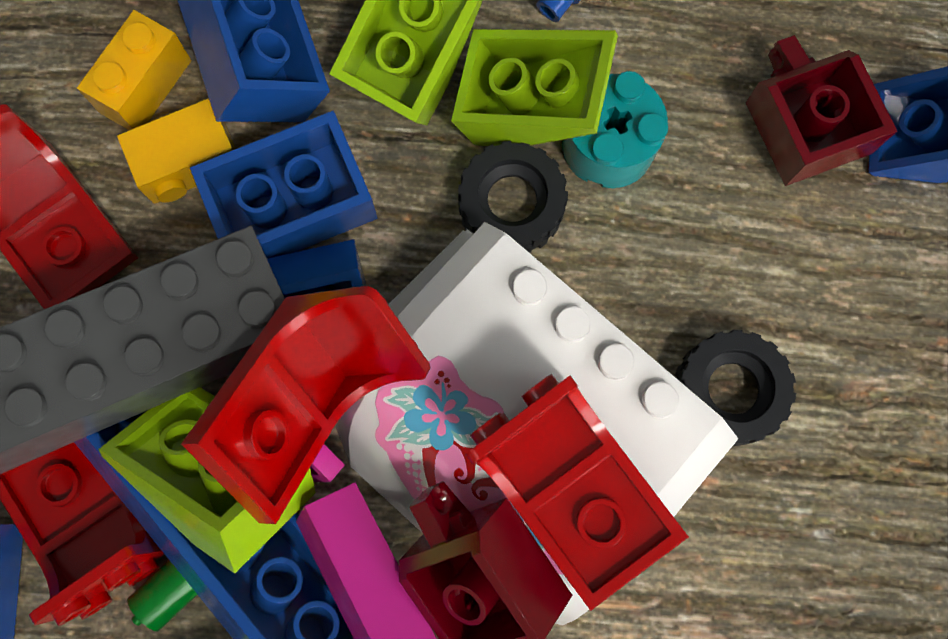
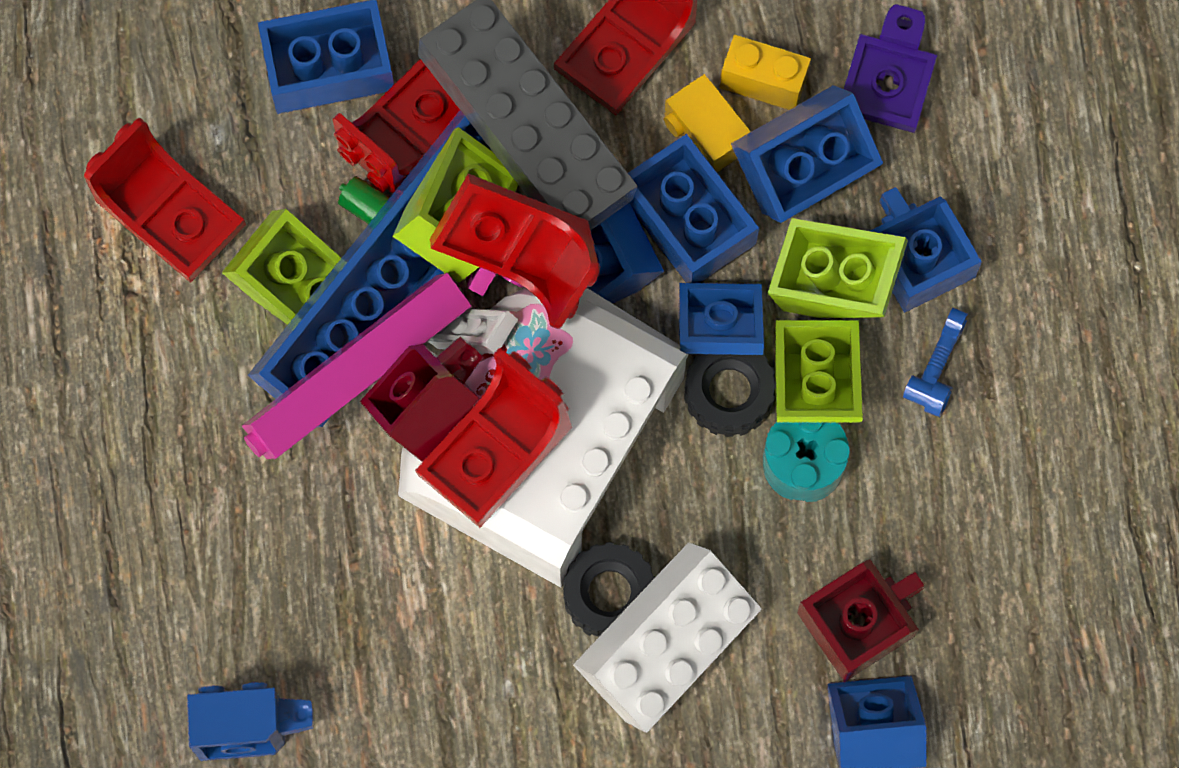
camera: 80 degrees right, 5 degrees down
none -> white tile [428,308,518,354]
none -> white brick [573,542,762,733]
none -> blue plate [679,283,764,355]

